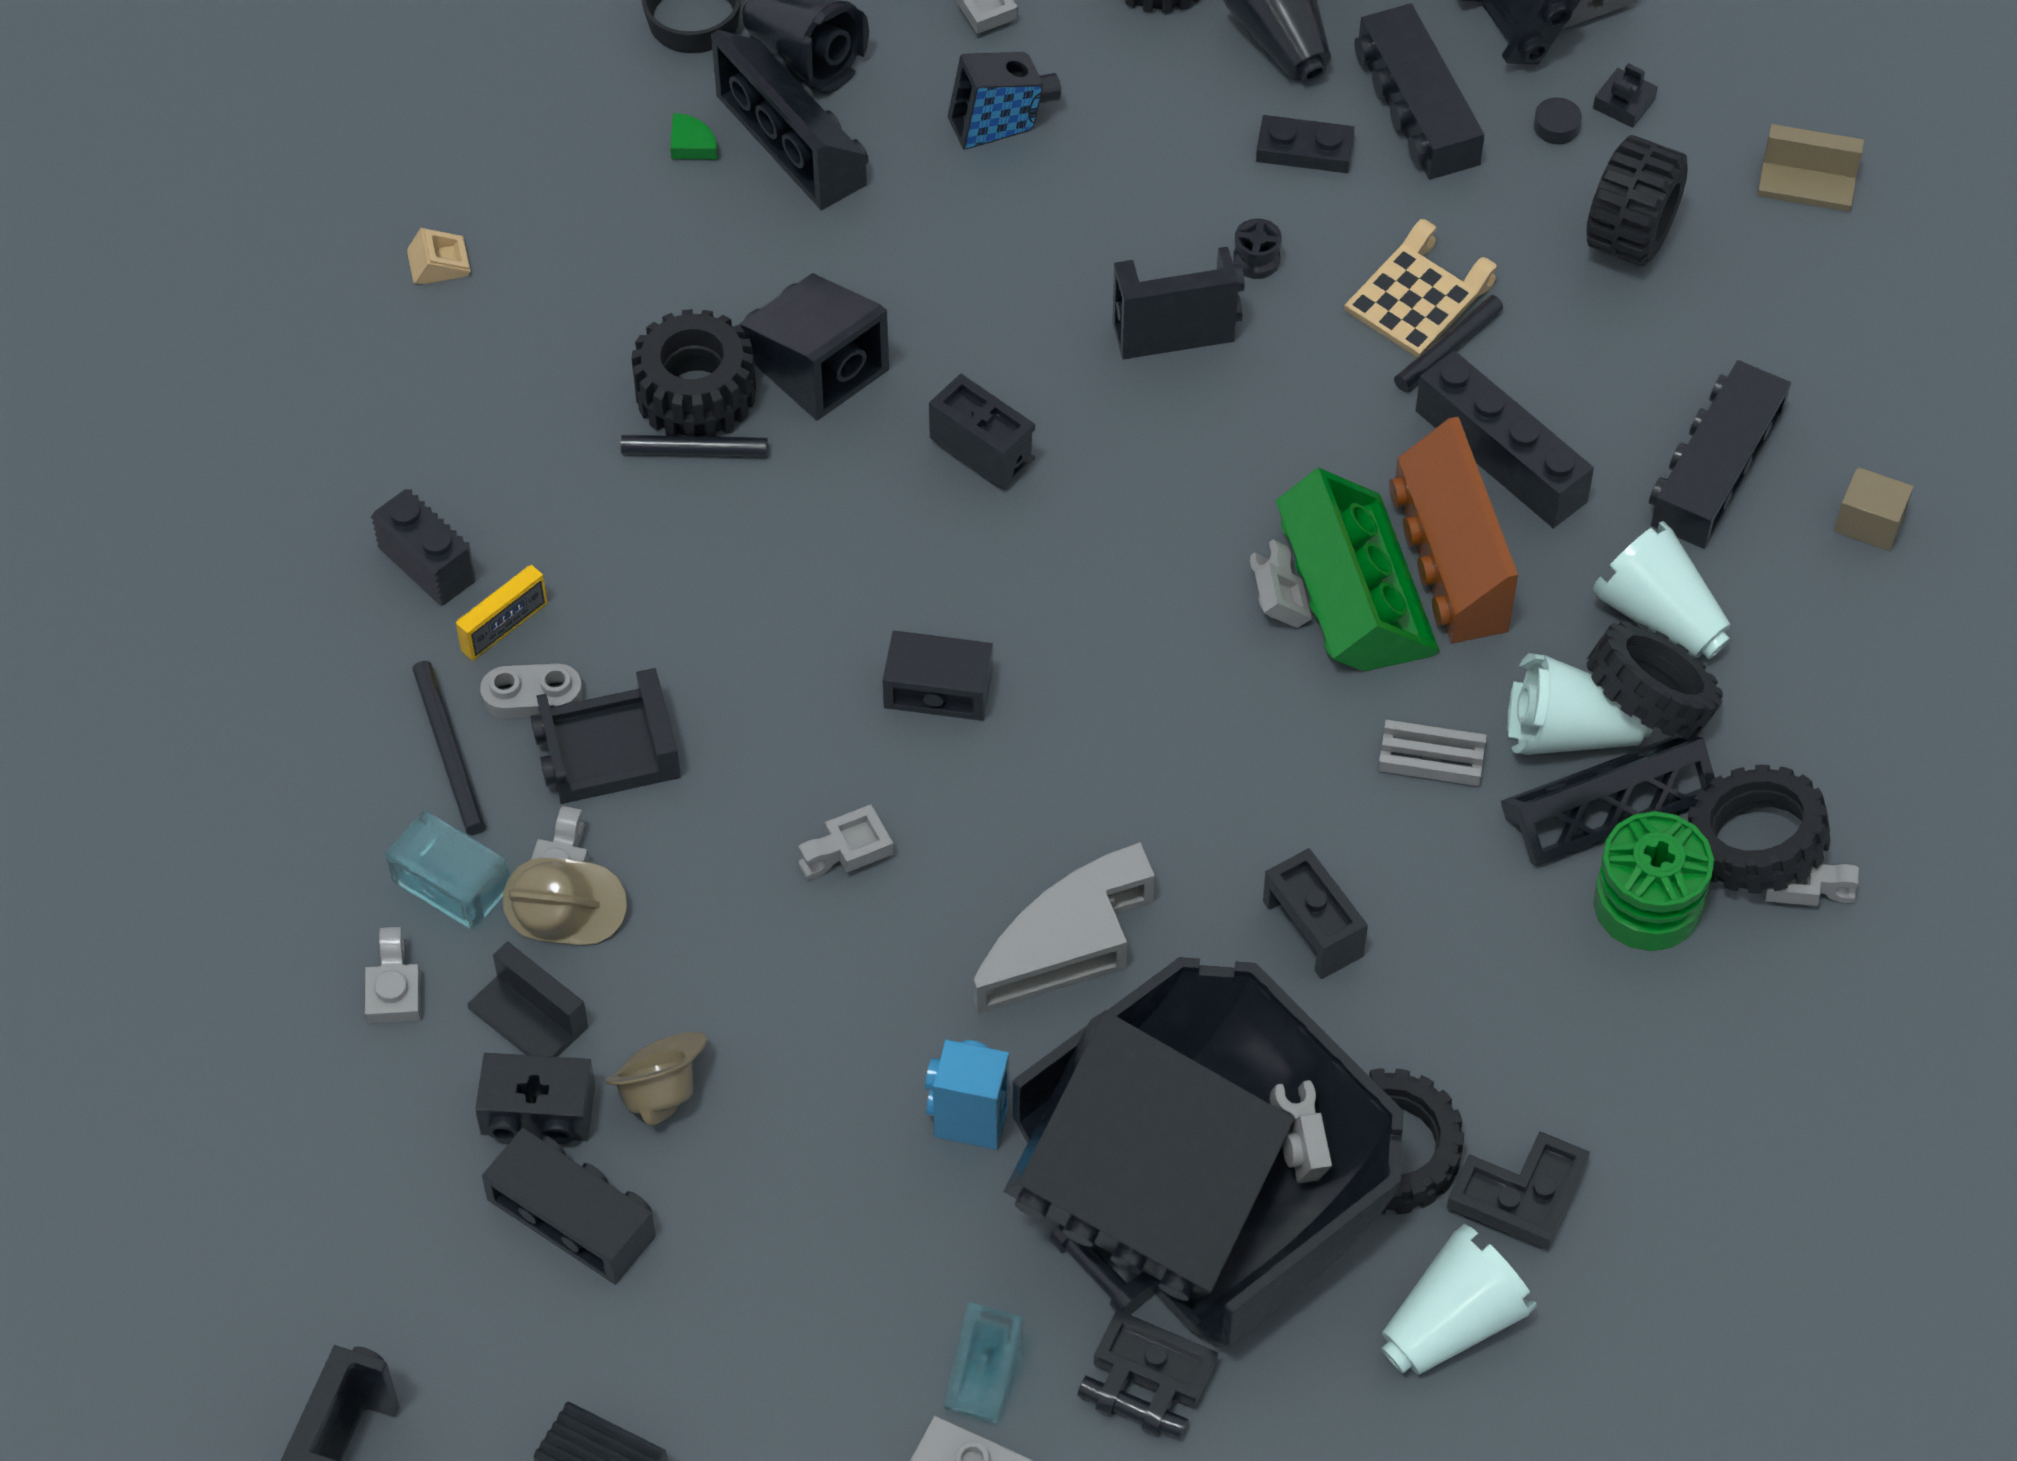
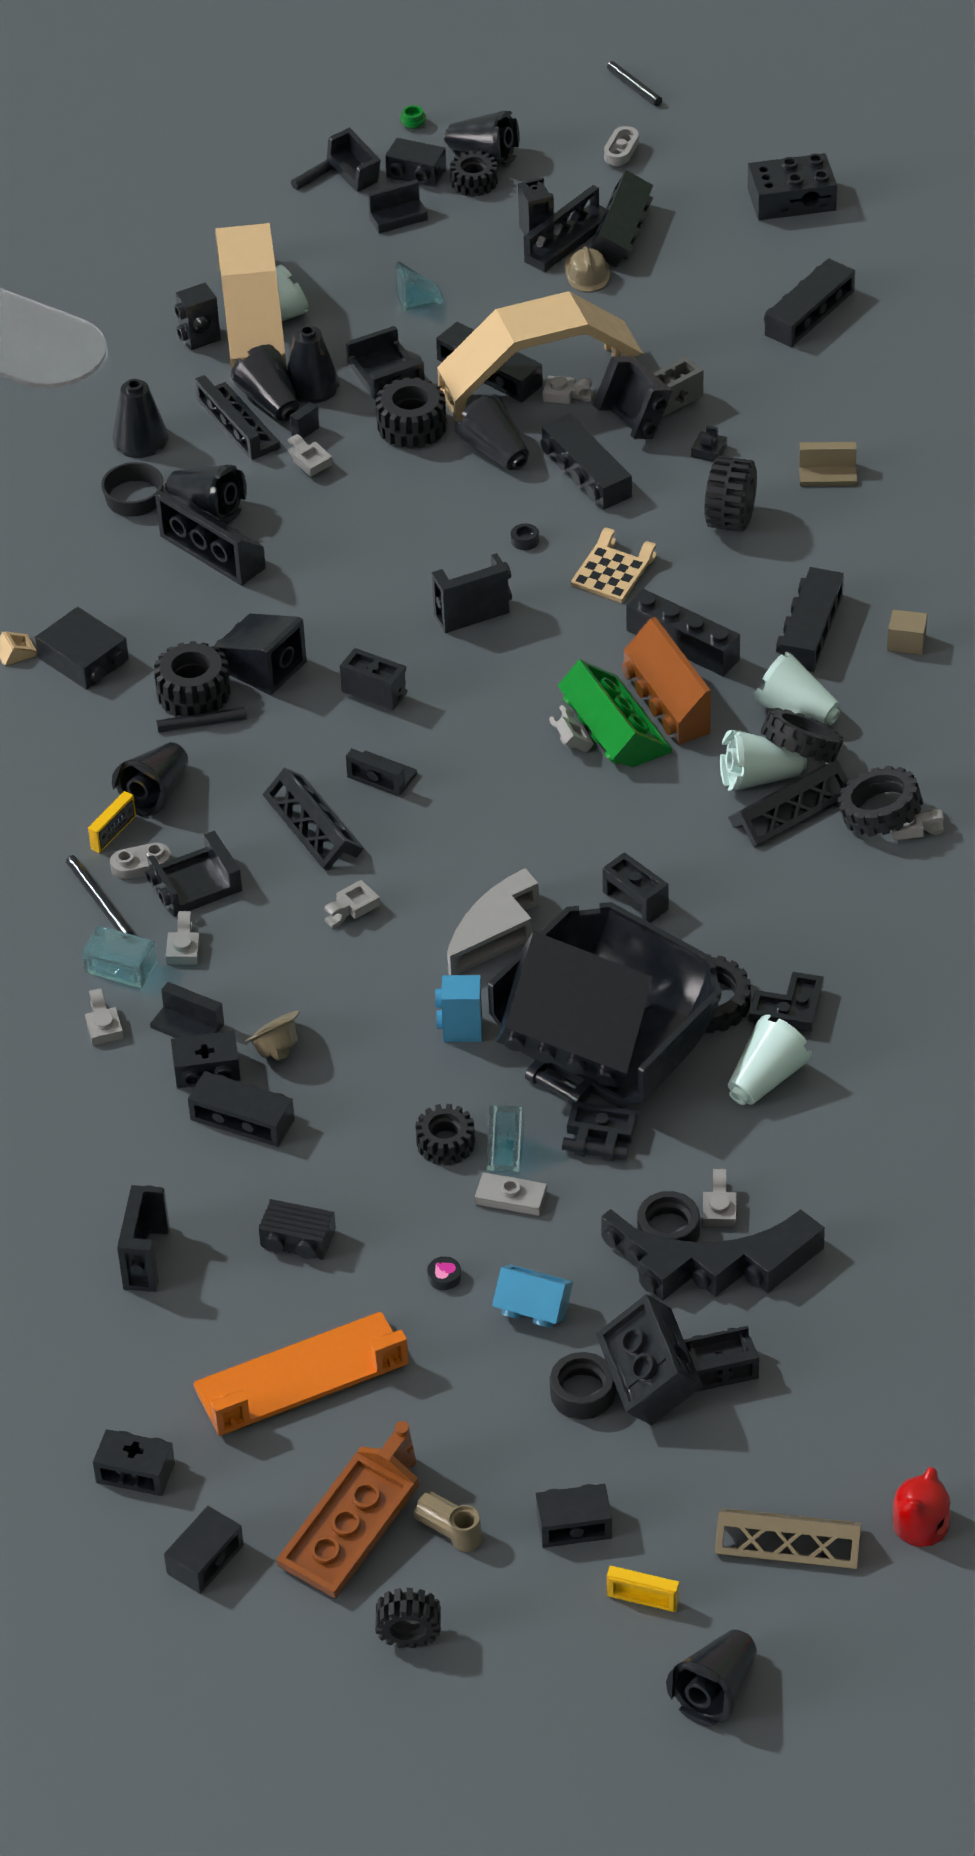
camera: 10 degrees left, 10 degrees down
black brick [371,489,476,605] -> none
dark tan piece [503,858,627,945] -> none
green tile [670,113,718,159] -> none
black panel [882,630,993,721] -> none
black torso [947,52,1061,150] -> none
black wheel [1233,219,1282,279] -> none
black plate [1256,115,1355,173] -> none
light grey plate [1270,1080,1332,1183] -> none
light grey tile [1378,720,1487,786] -> none
black bar [1394,295,1503,392] -> none
black tile [1534,97,1582,143] -> none
green wheel [1593,811,1714,951] -> none
none -> black brick [35,606,129,690]
none -> black cone [111,742,188,816]
none -> black fence [262,767,364,871]
none -> black panel [346,748,417,797]
none -> black tyre [415,1104,475,1166]
none -> black tile [511,523,539,550]

